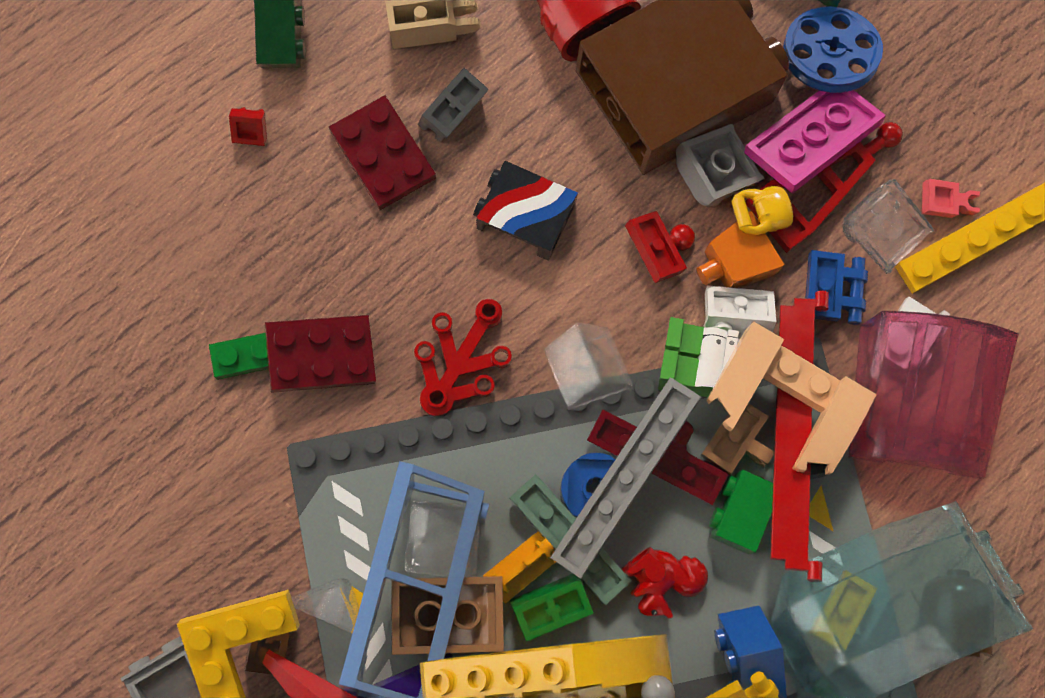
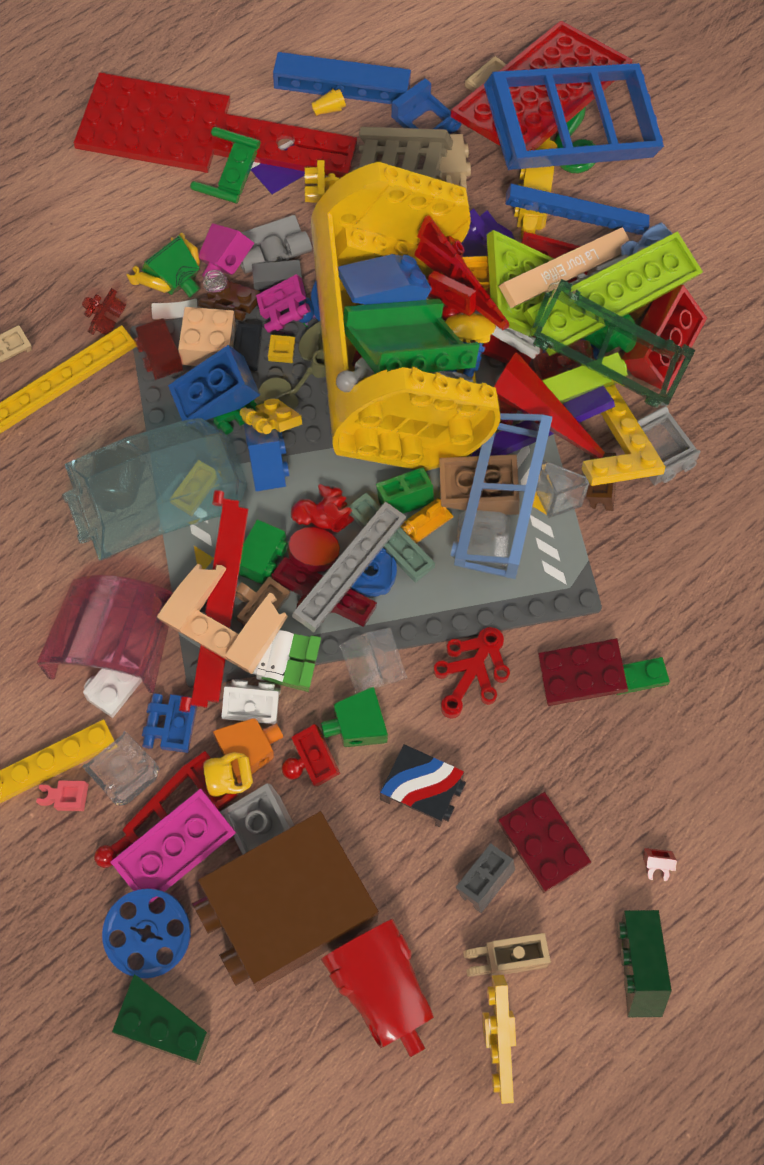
camera: 175 degrees left, 10 degrees down
none -> red tile [287,527,340,572]
none -> green torso [321,687,388,747]

